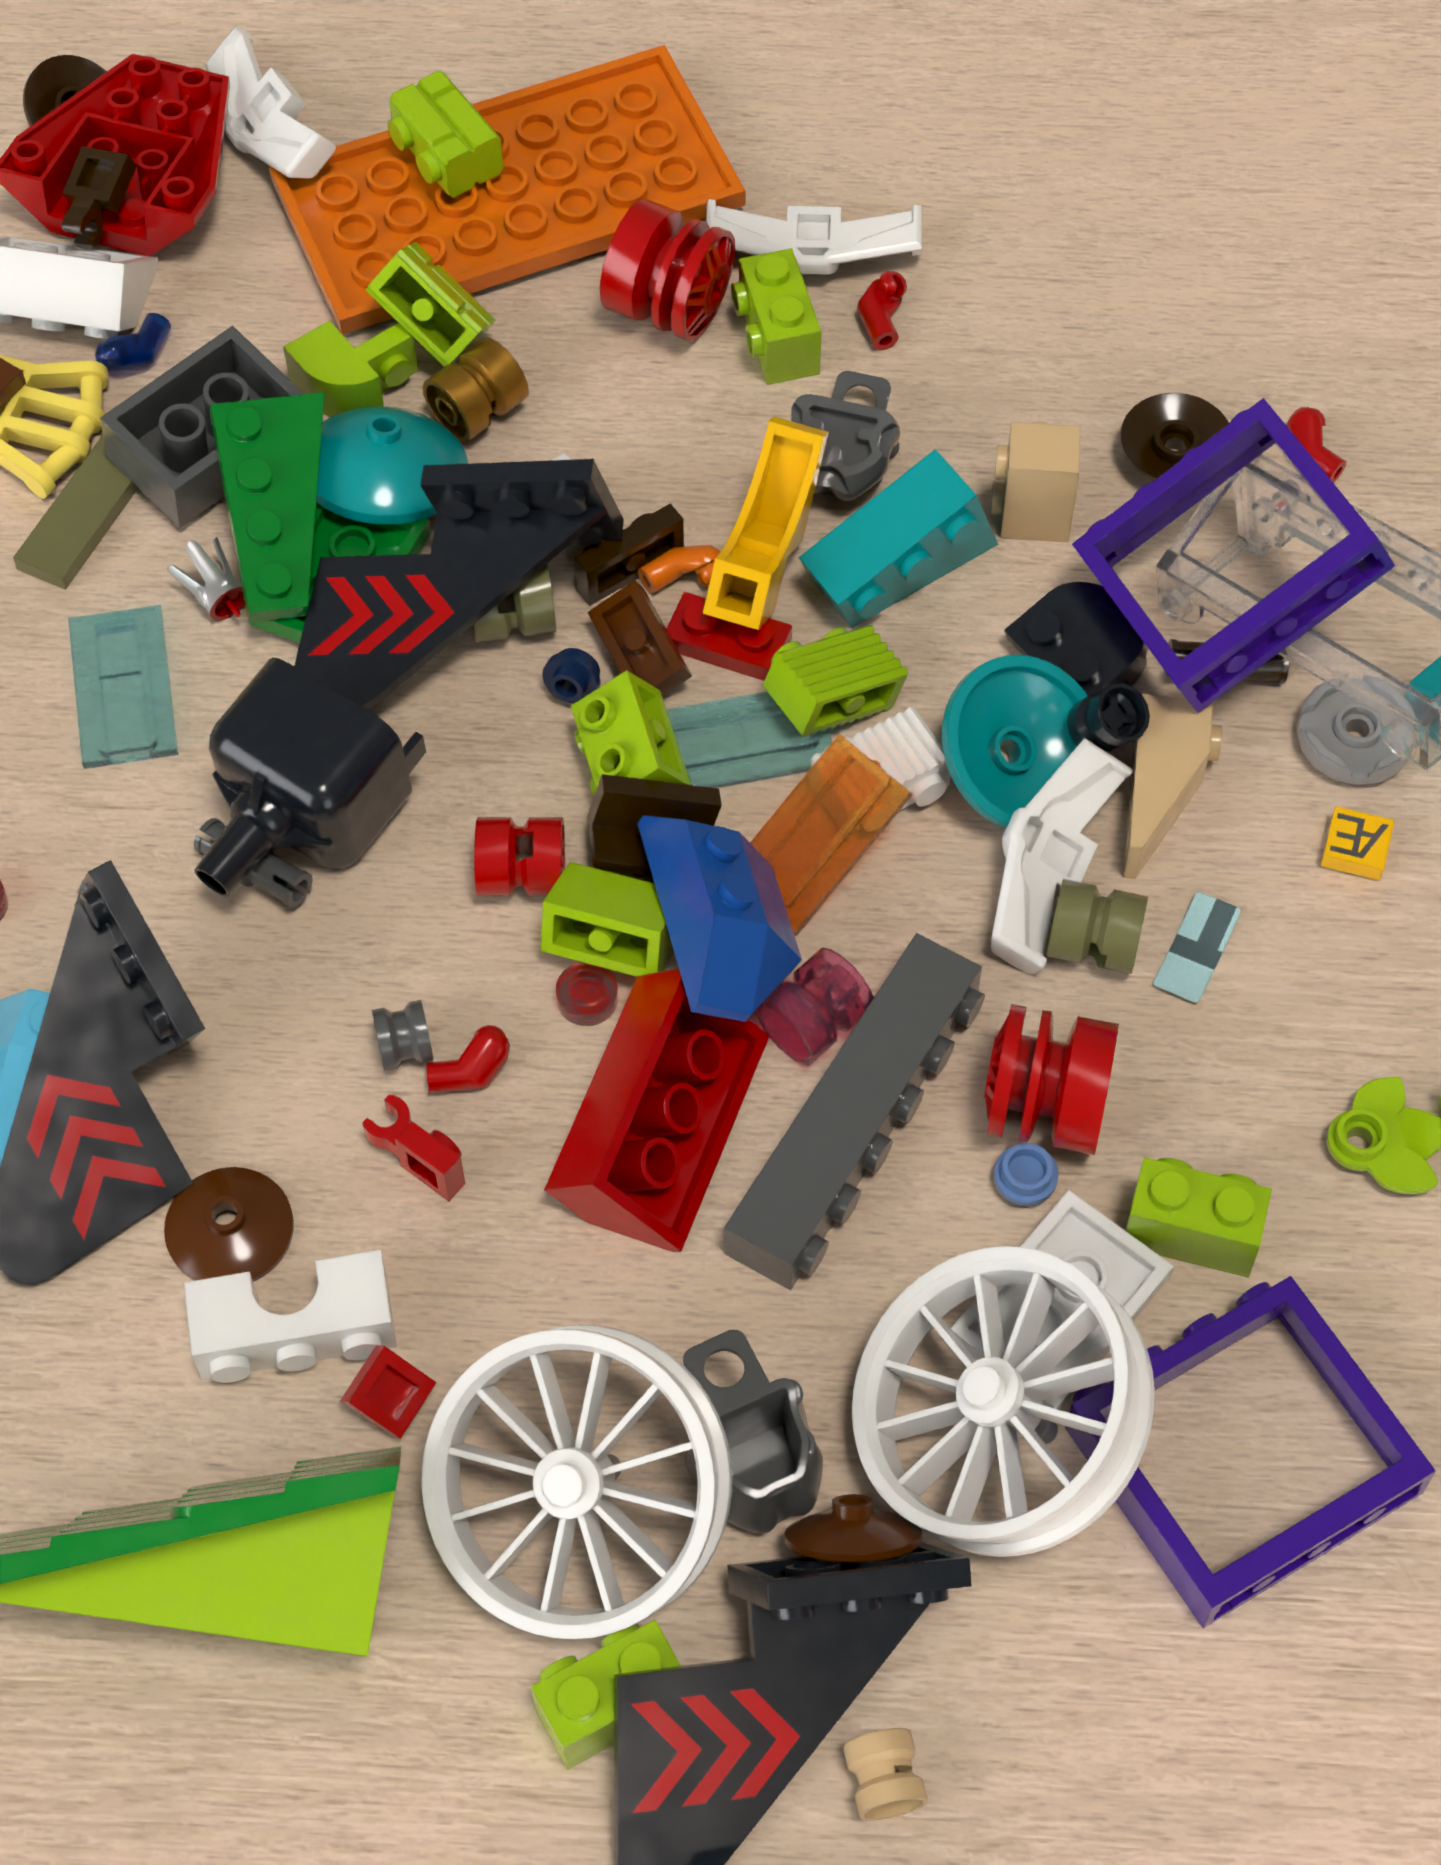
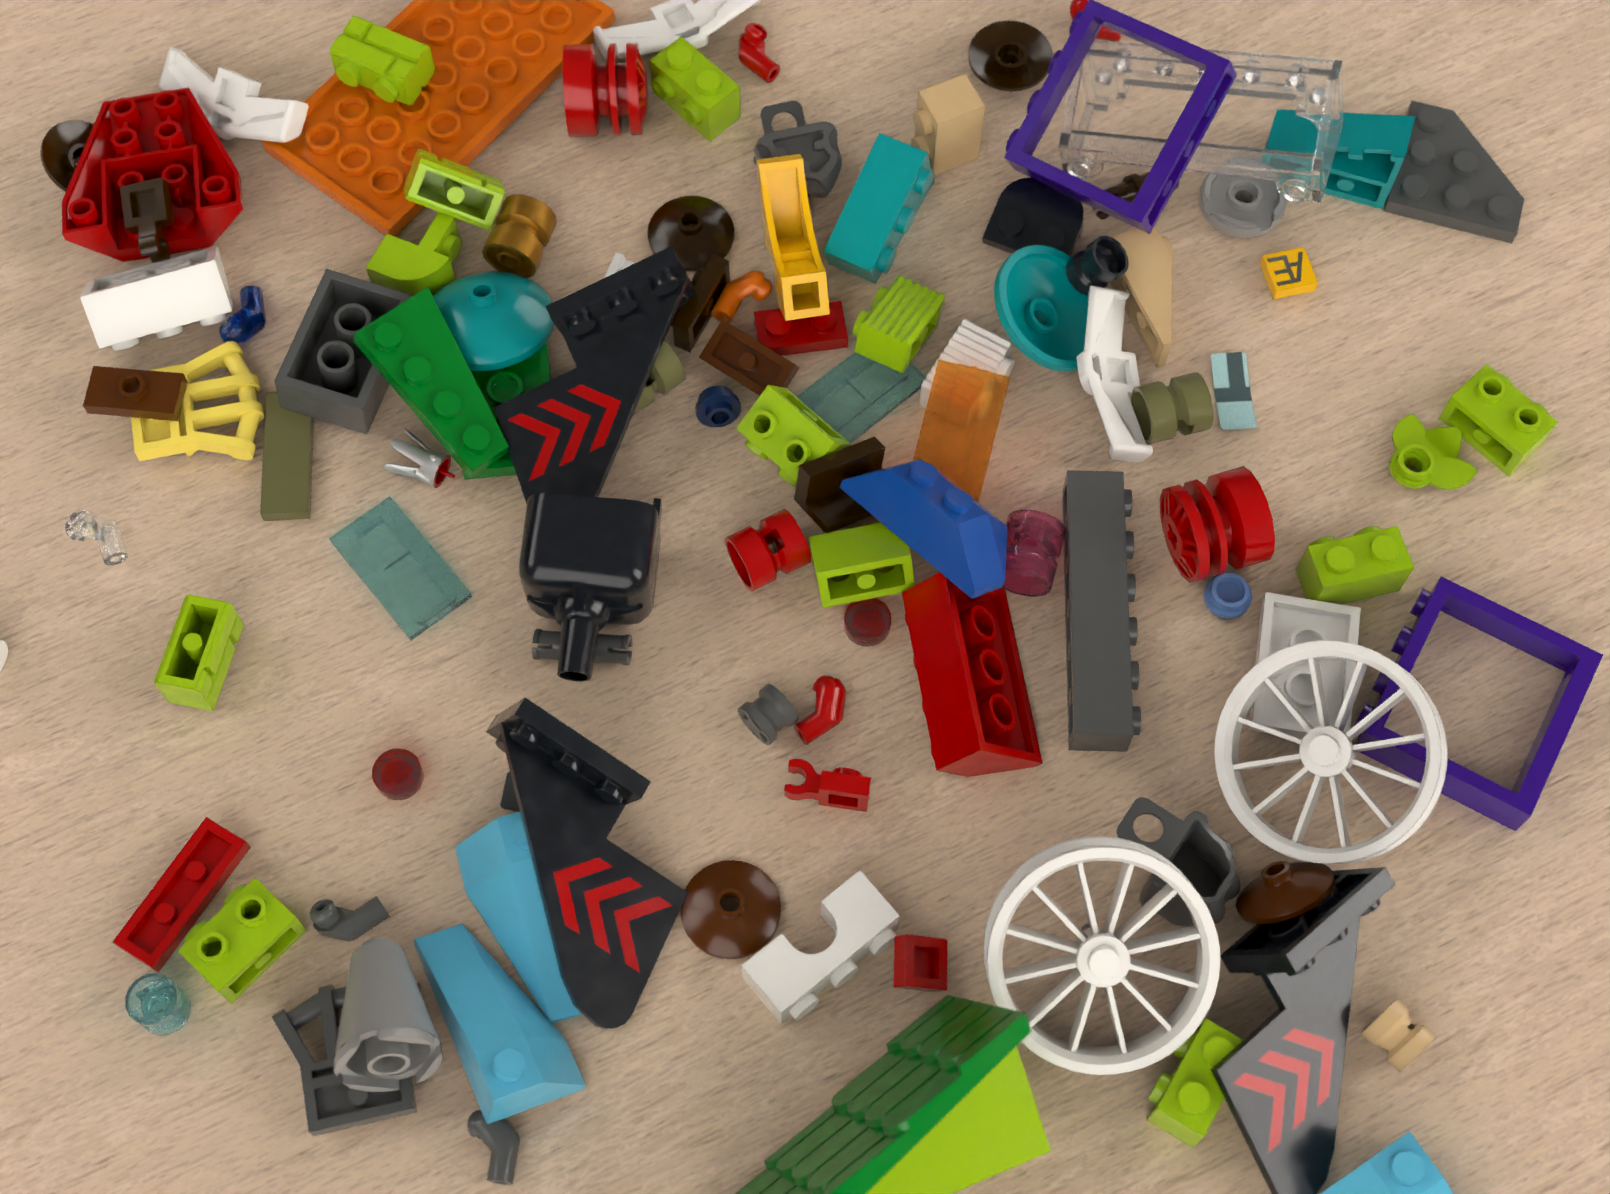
camera: 30 degrees left, 5 degrees up
none -> dark brown dish [648,196,734,271]

